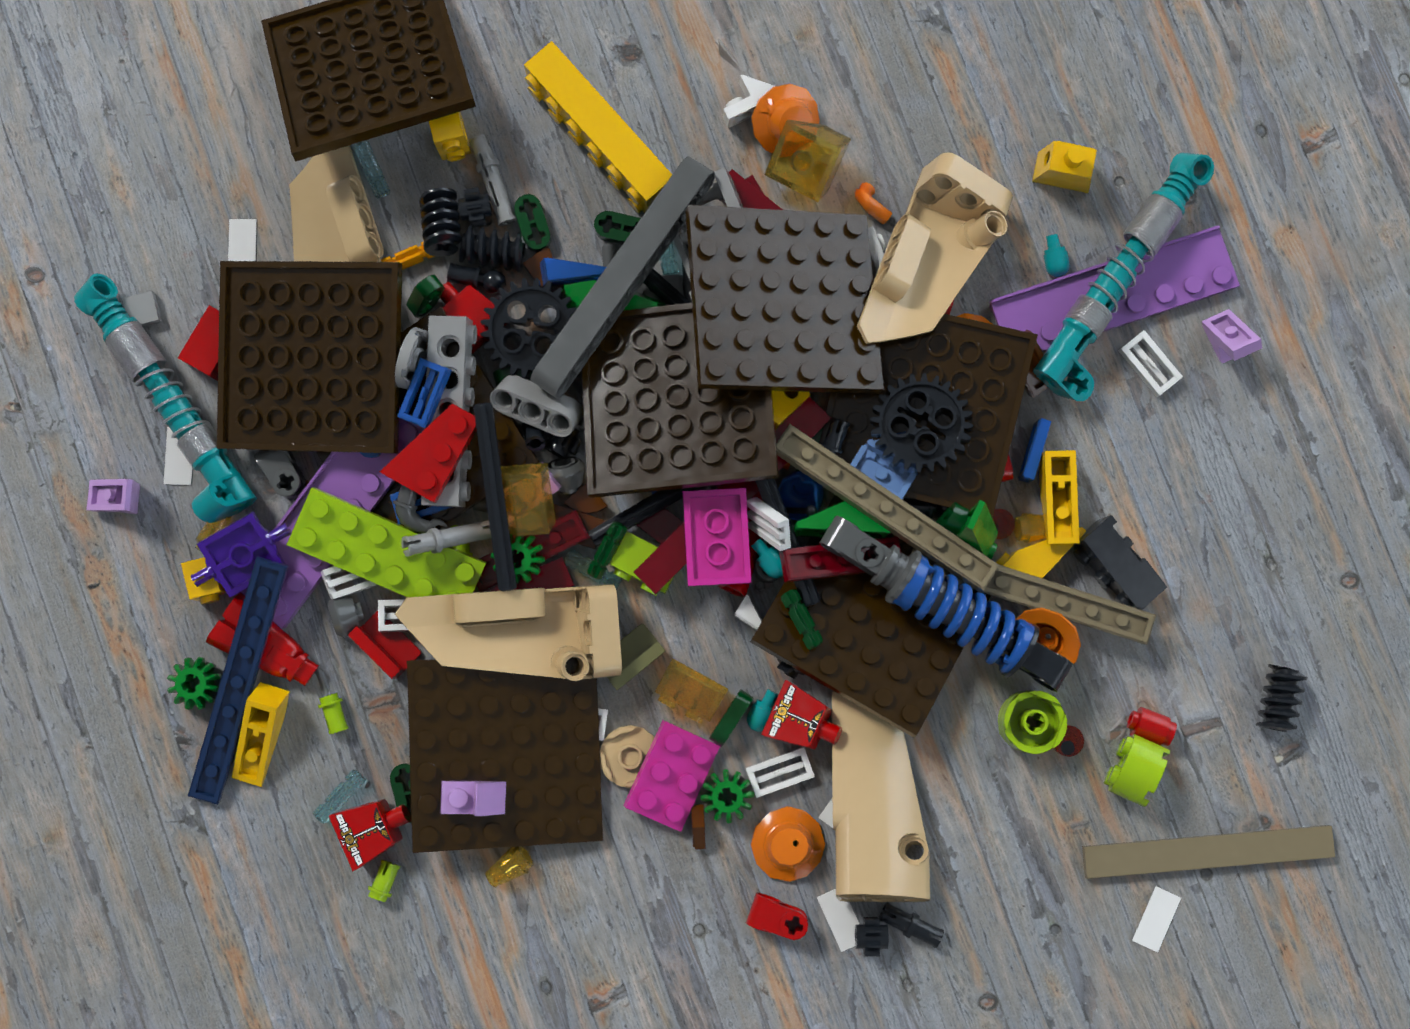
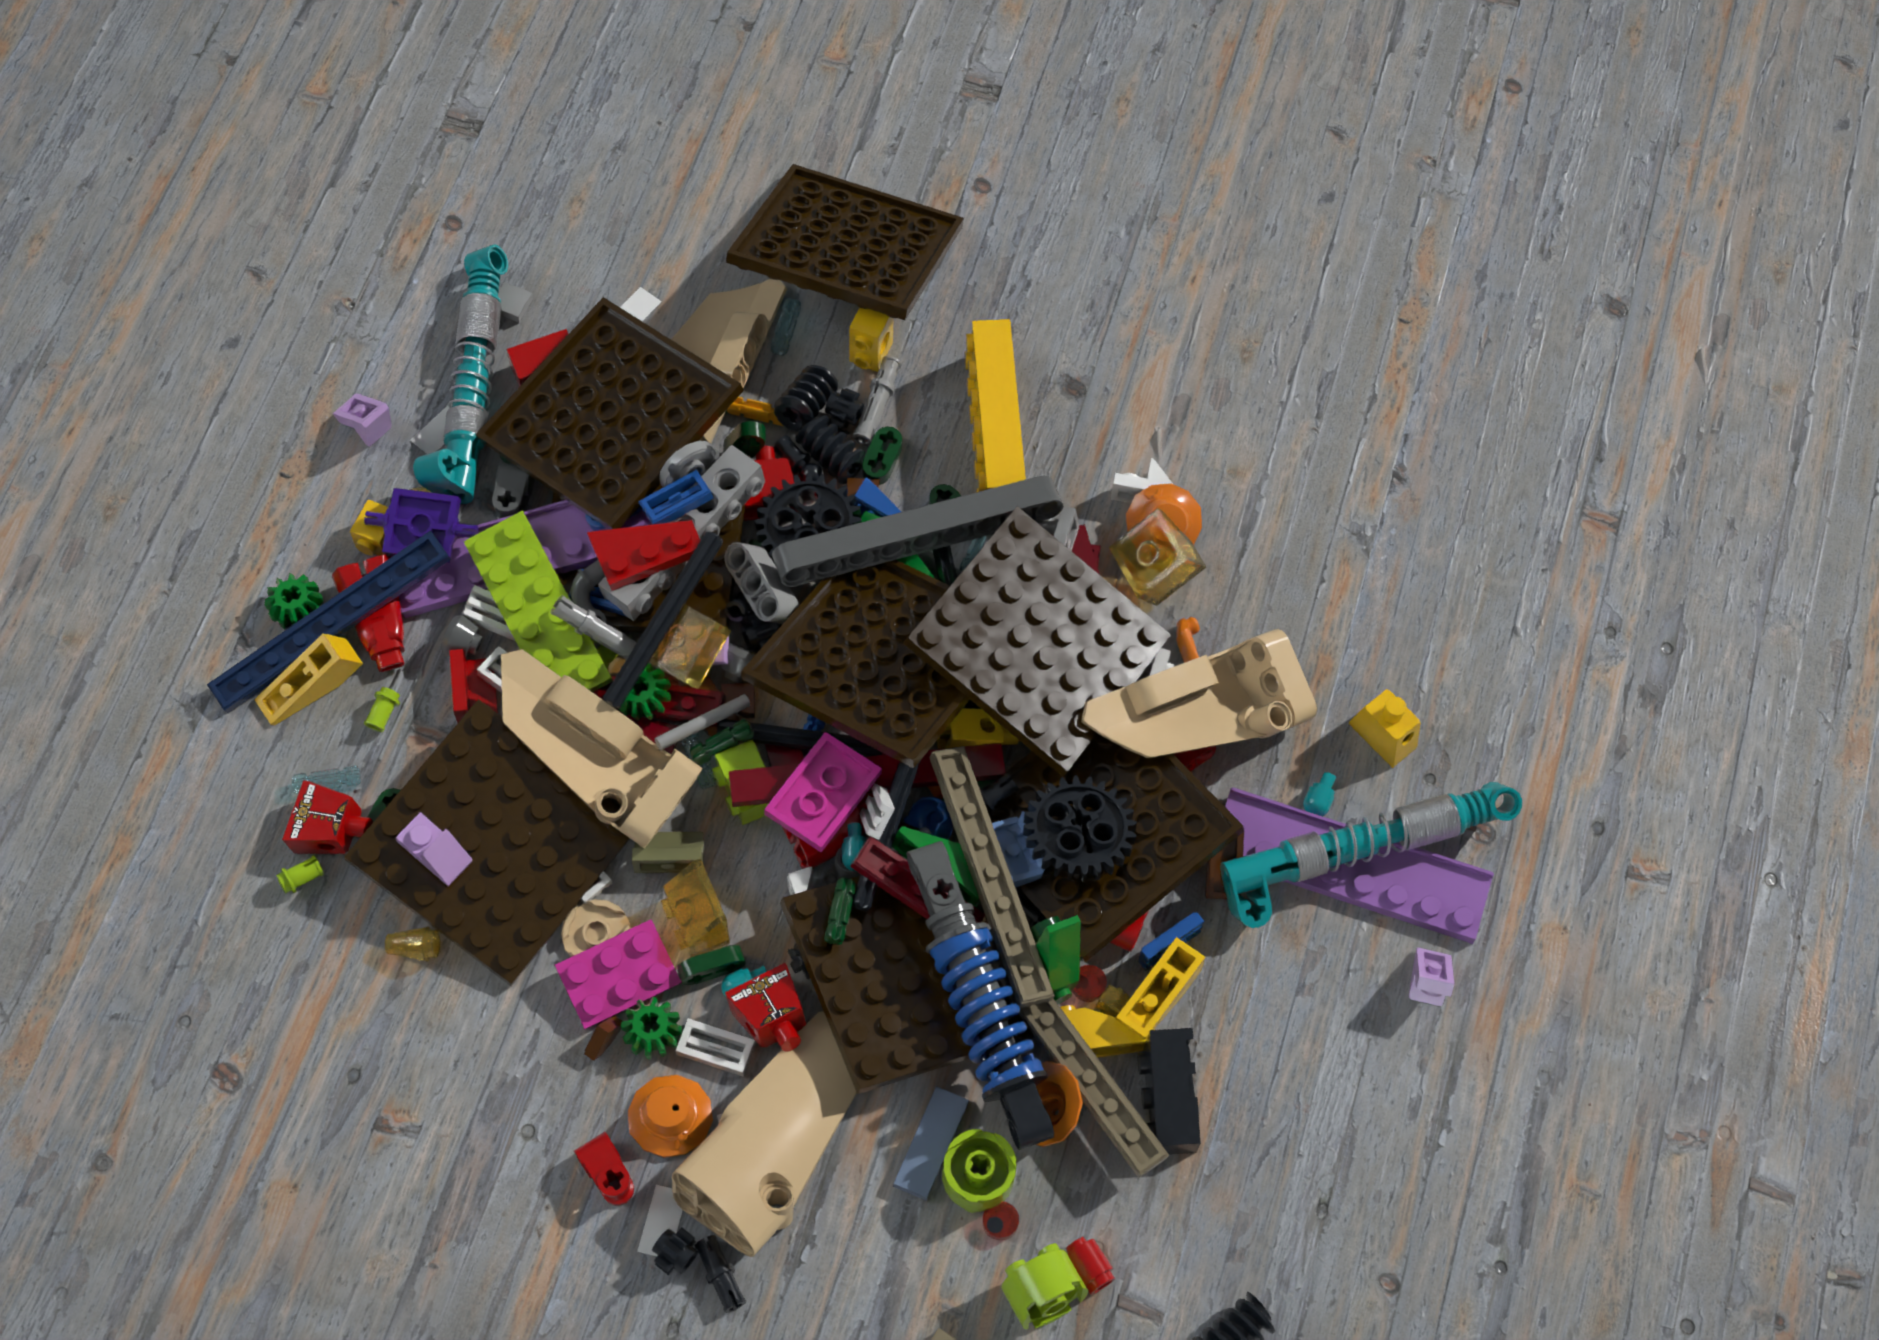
camera: 40 degrees right, 20 degrees down
white tile [1118,330,1183,397] -> none
none -> light grey bar [655,694,750,750]
none -> sand blue tile [893,1086,969,1201]

